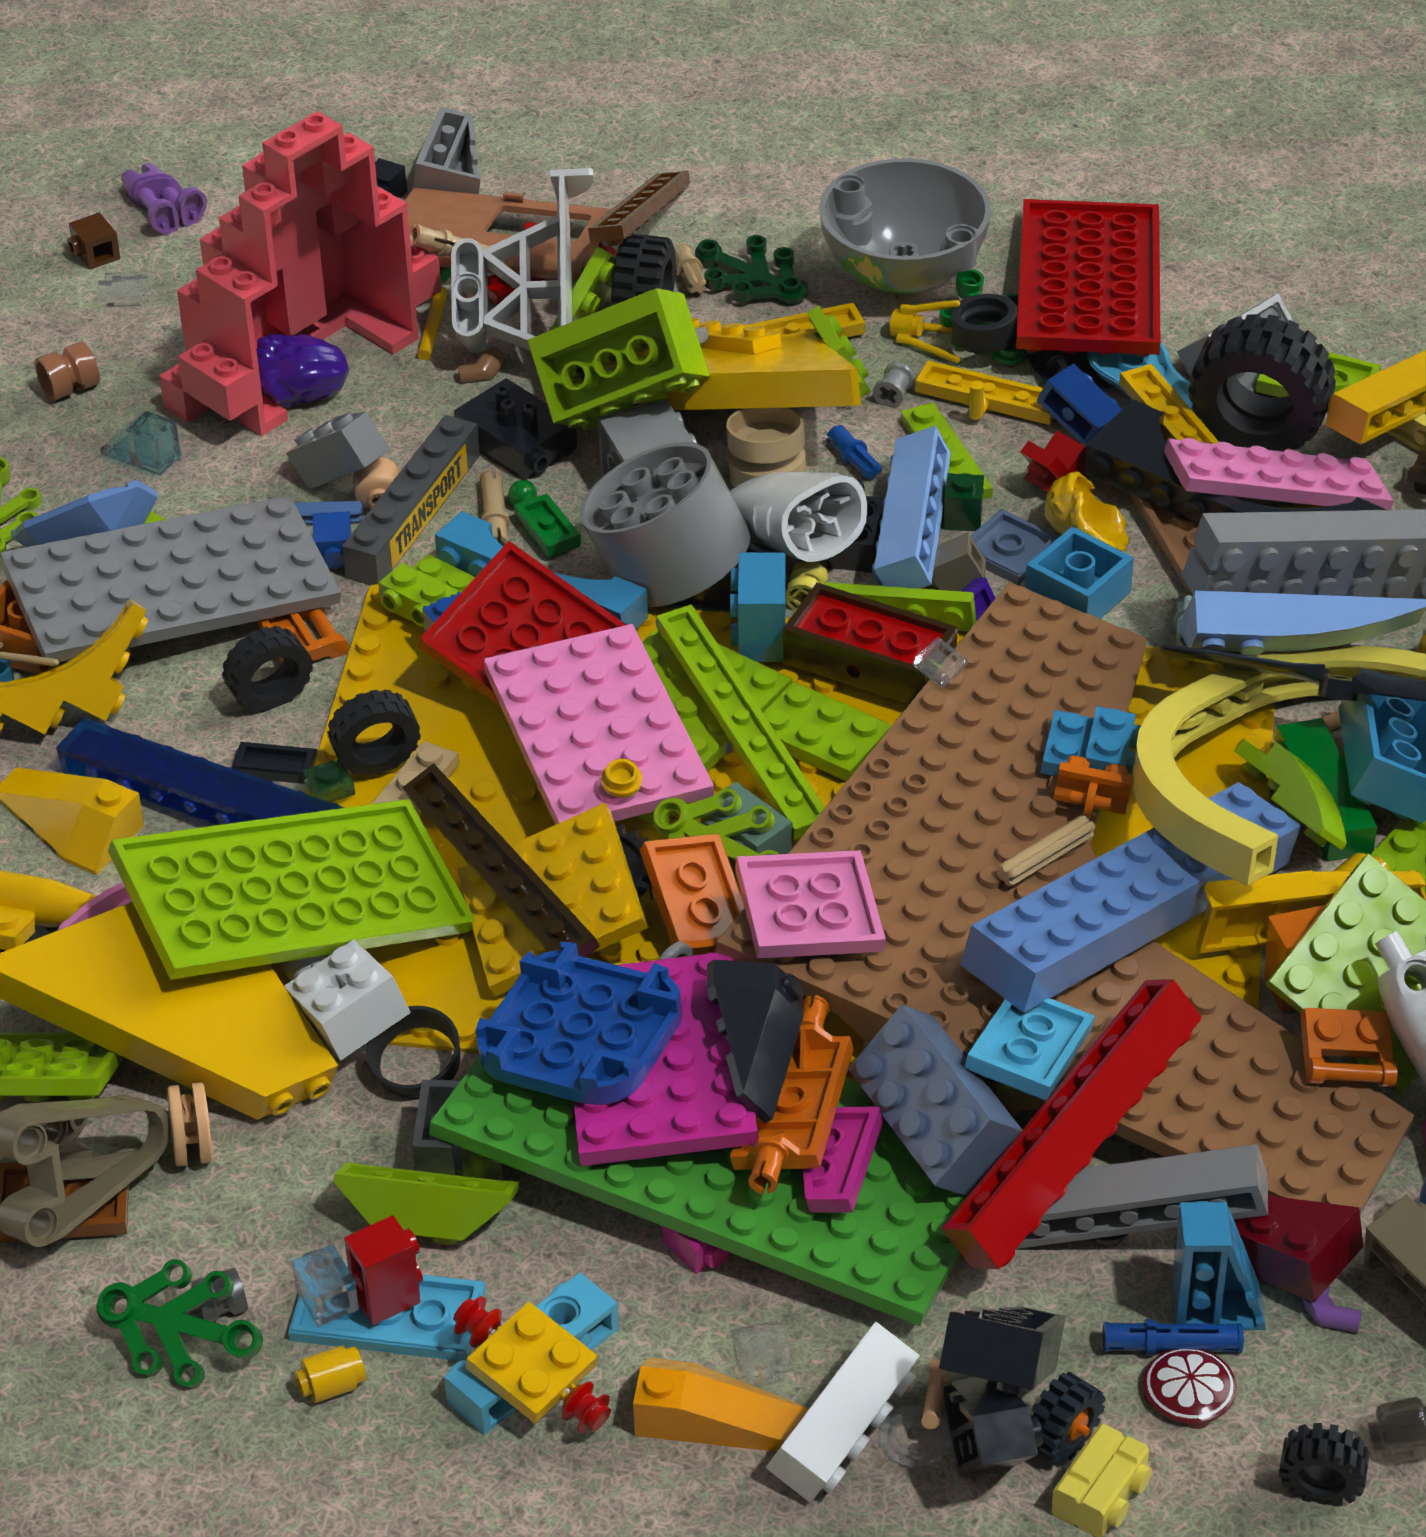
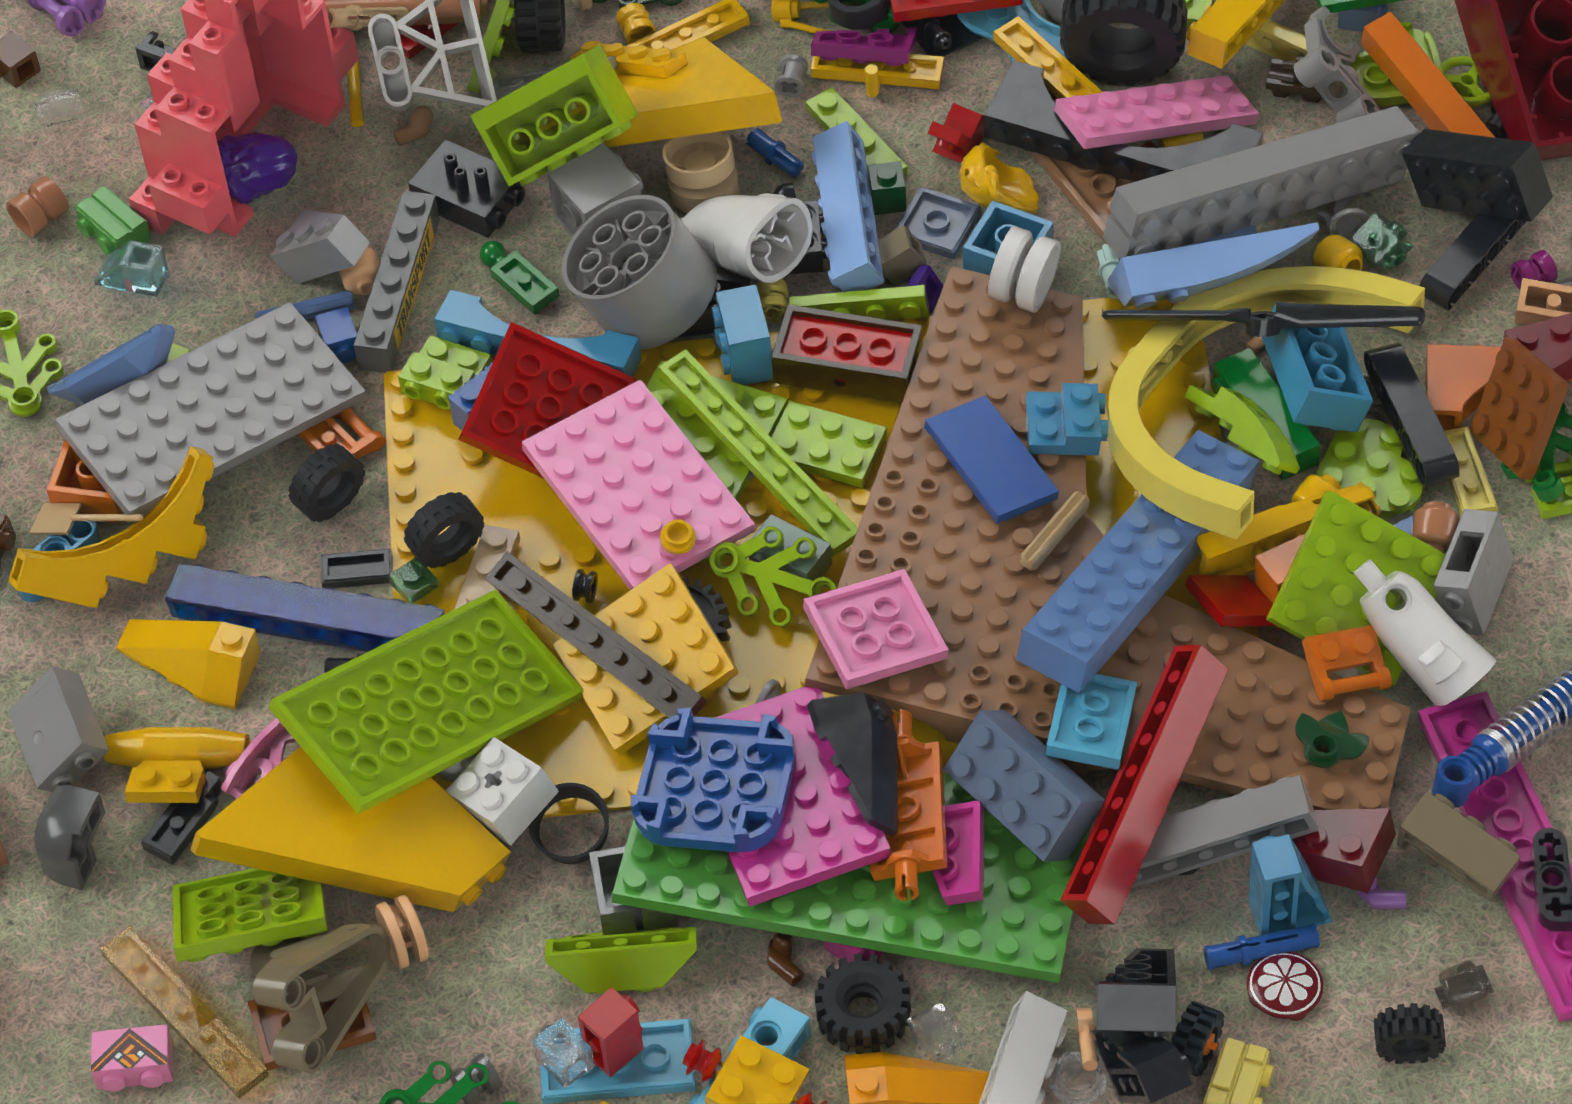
camera: 10 degrees left, 10 degrees up
tan pin [480,469,510,546] -> none
orange plate [640,834,745,958] -> none
lime plate [807,305,871,397] -> none
clear tile [912,637,969,688] -> none
blue brick [1037,363,1122,447] -> none
orange hips [1053,755,1133,818] -> none
none -> bright green brick [75,186,152,261]
none -> black bush [572,569,598,603]
none -> yellow wheel [616,3,656,45]
none -> reddish brown arm [767,933,804,987]
none -> magenta wing [811,27,917,66]
none -> black tyre [815,954,911,1054]
none -> blue tile [924,395,1059,524]
none -> white wheel [988,226,1061,313]
none -> red tile [1185,575,1276,627]
none -> dark green plate [1295,711,1370,768]

